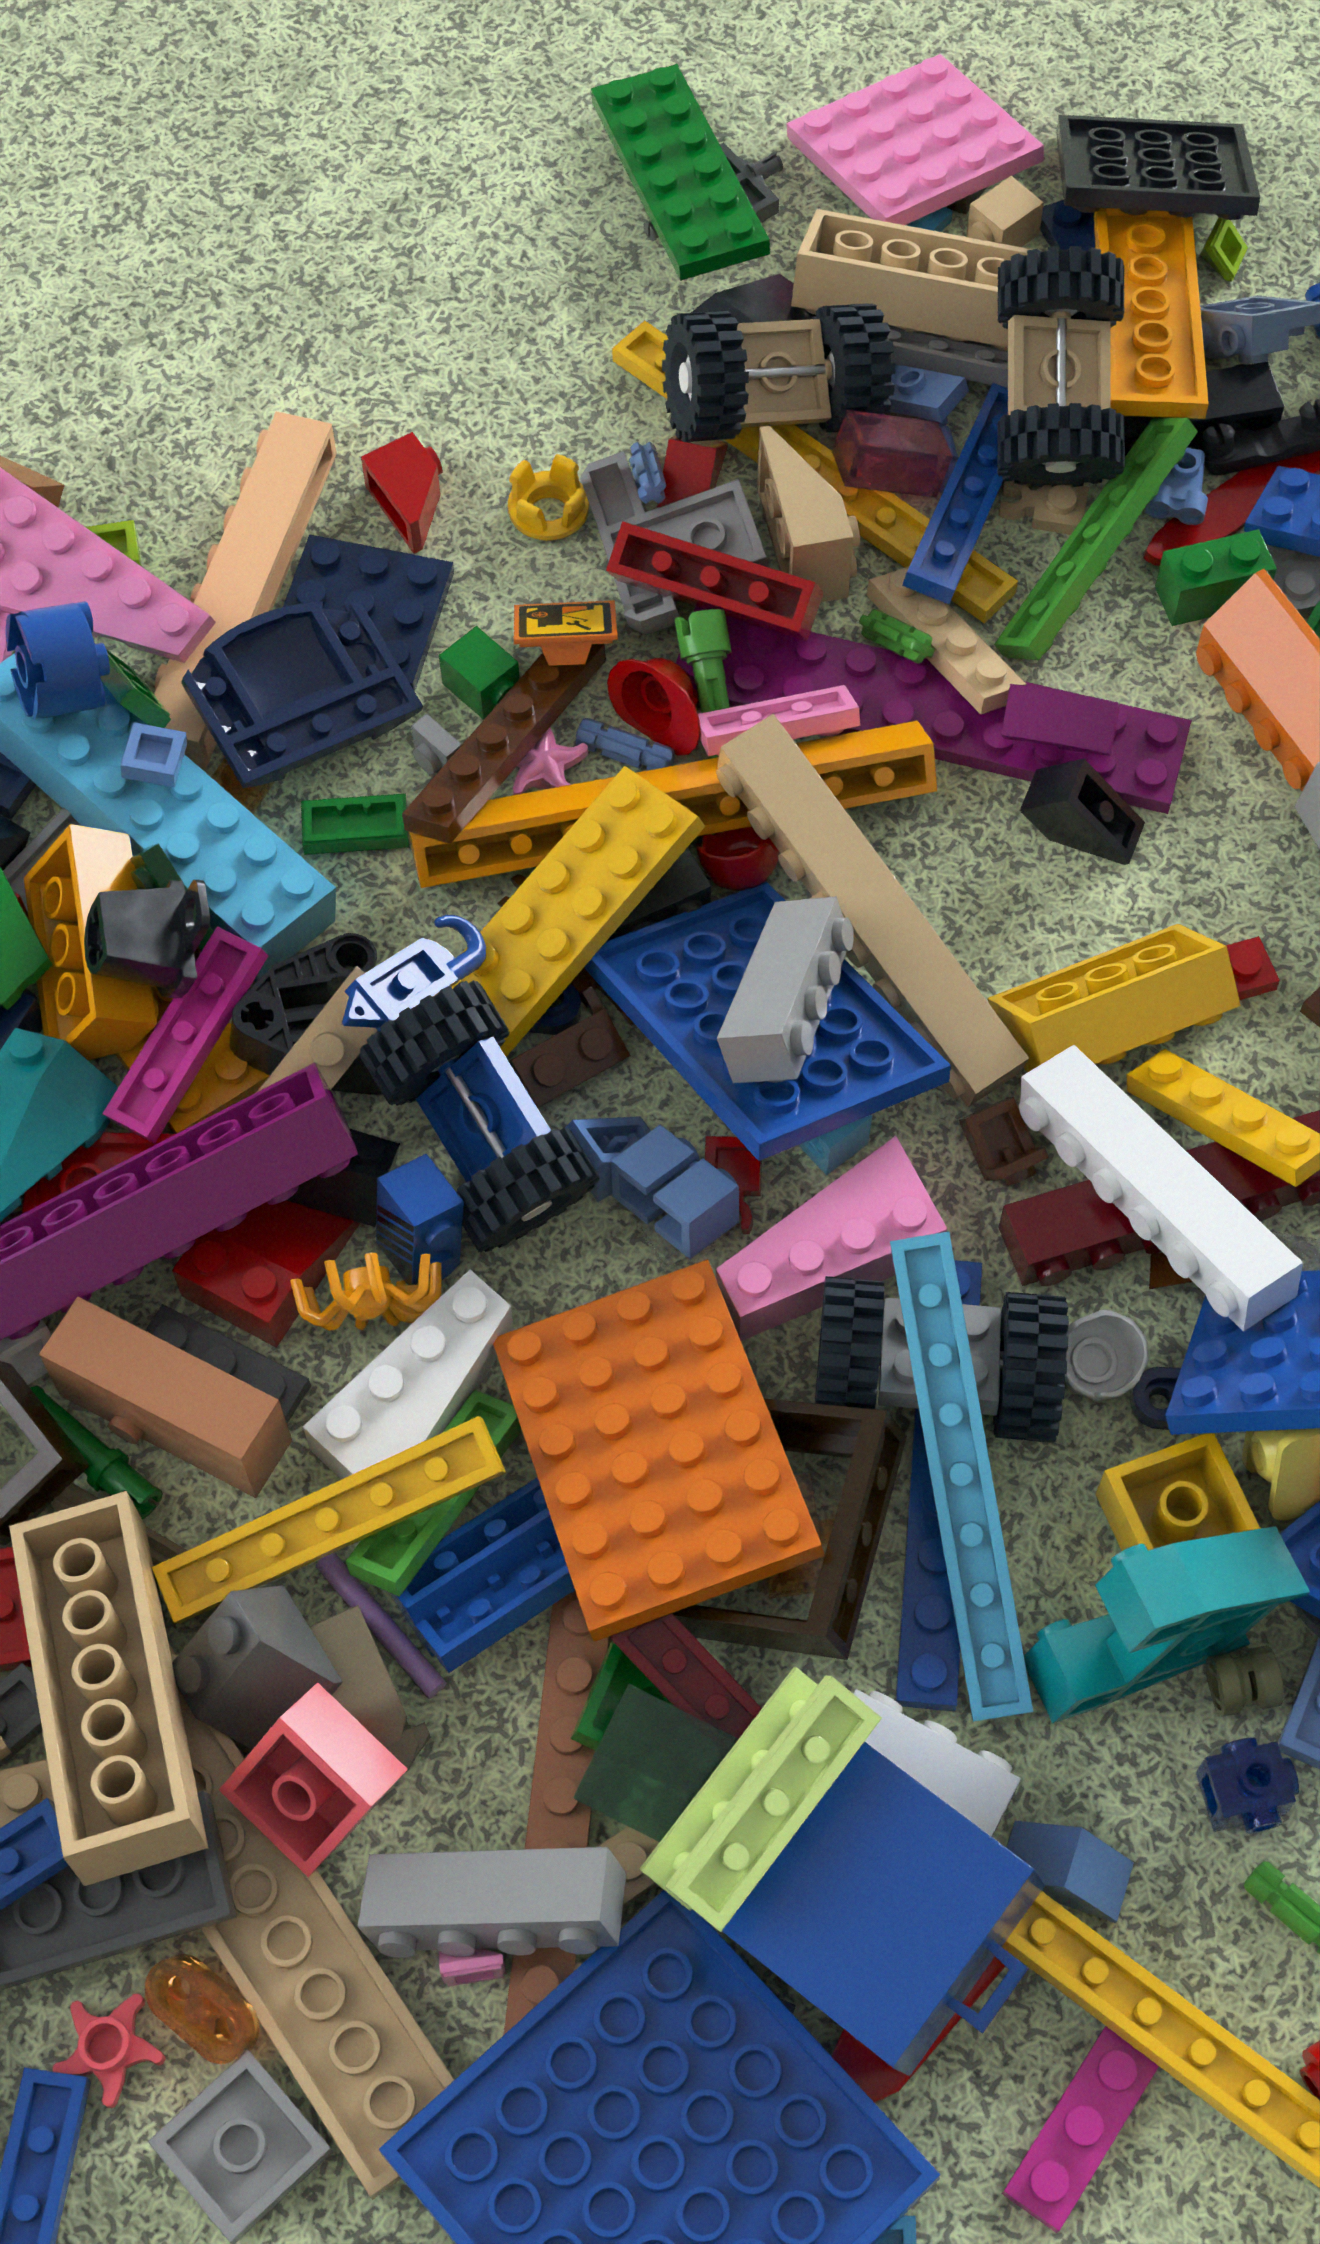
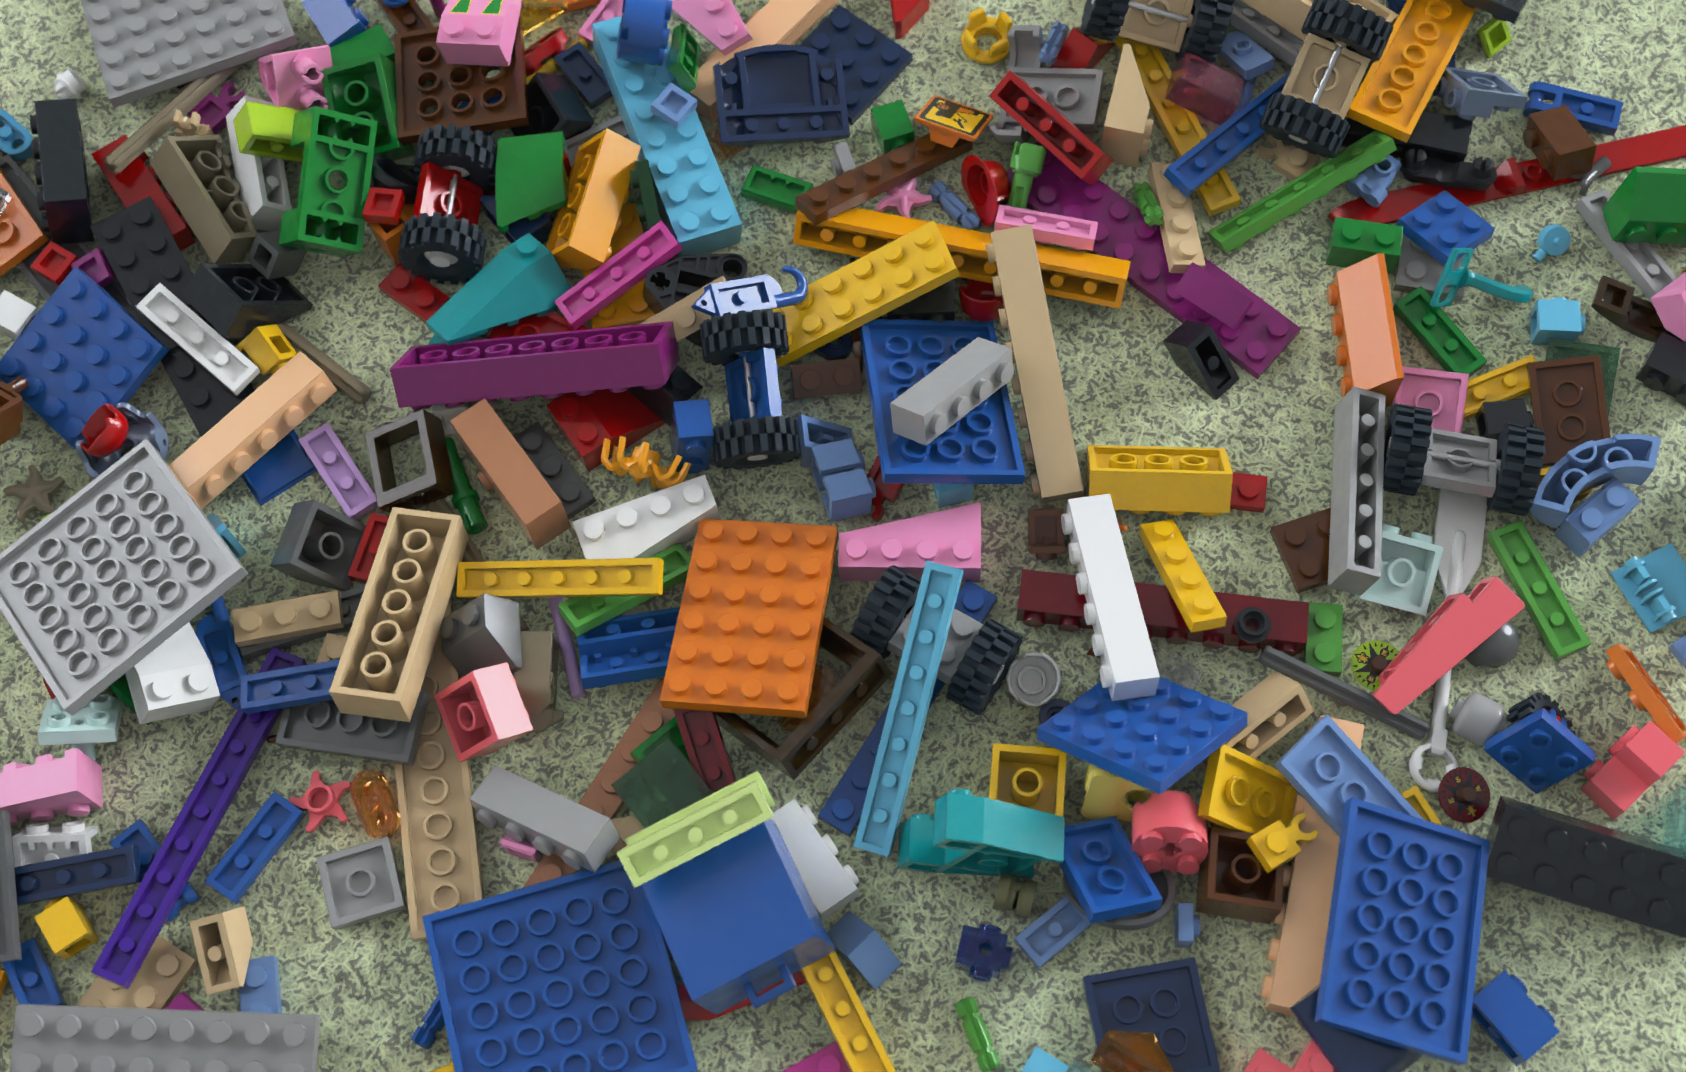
camera: 30 degrees right, 5 degrees up
black container [84,880,210,998] -> none

